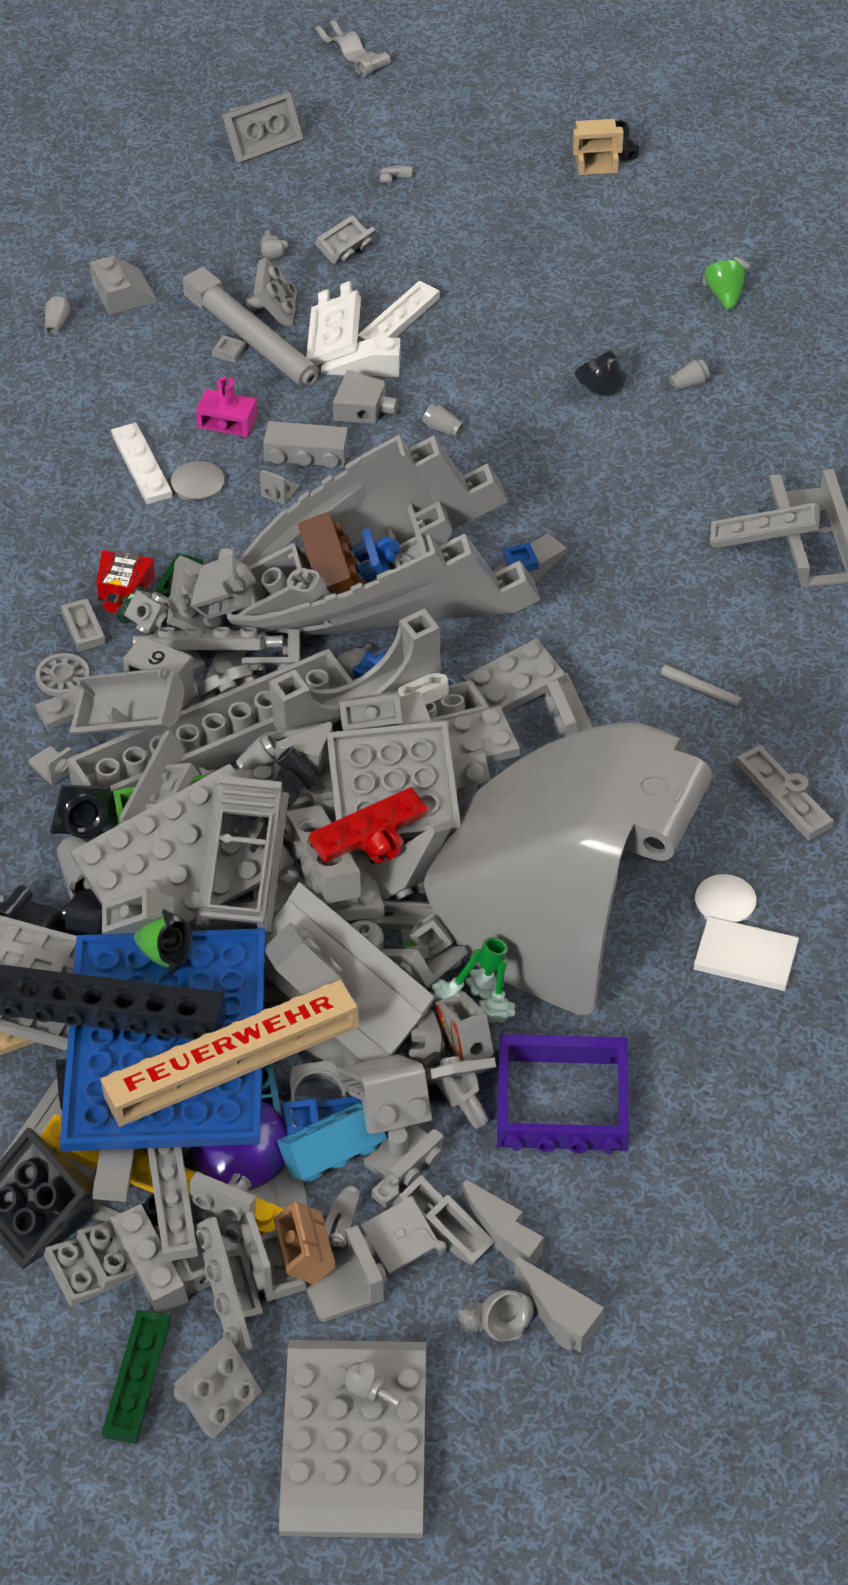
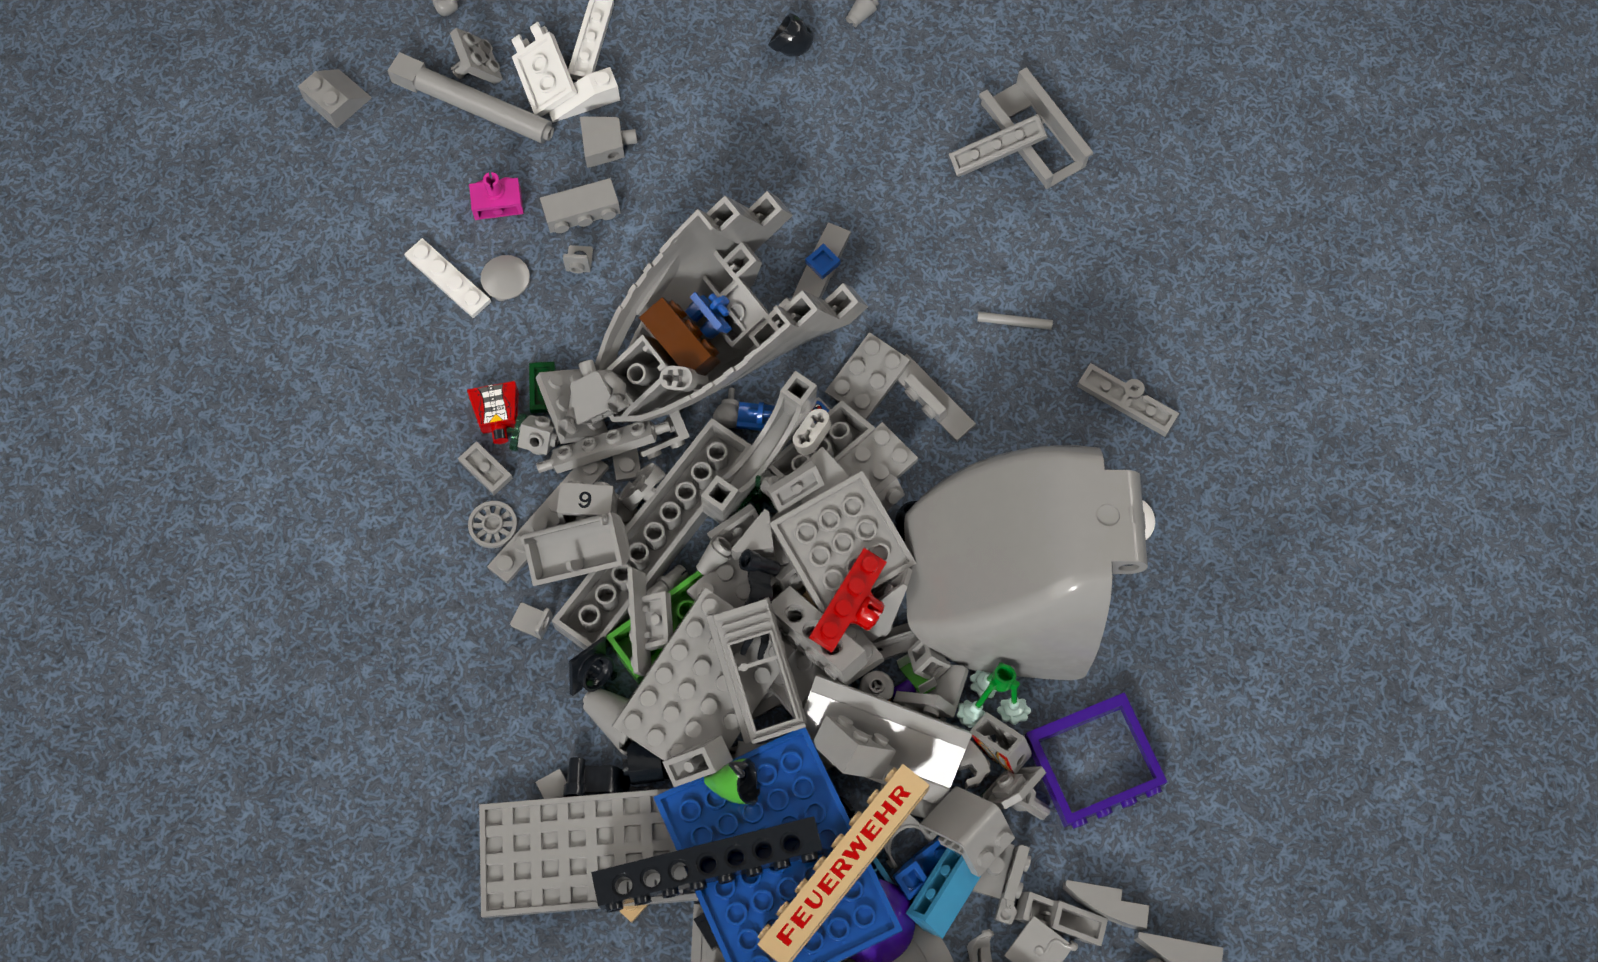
camera: 25 degrees left, 20 degrees up
light grey cone [44,296,71,335] -> none
light grey tile [212,335,247,363] -> none
light grey cone [422,403,464,437] -> none
white tile [694,916,799,991] -> none

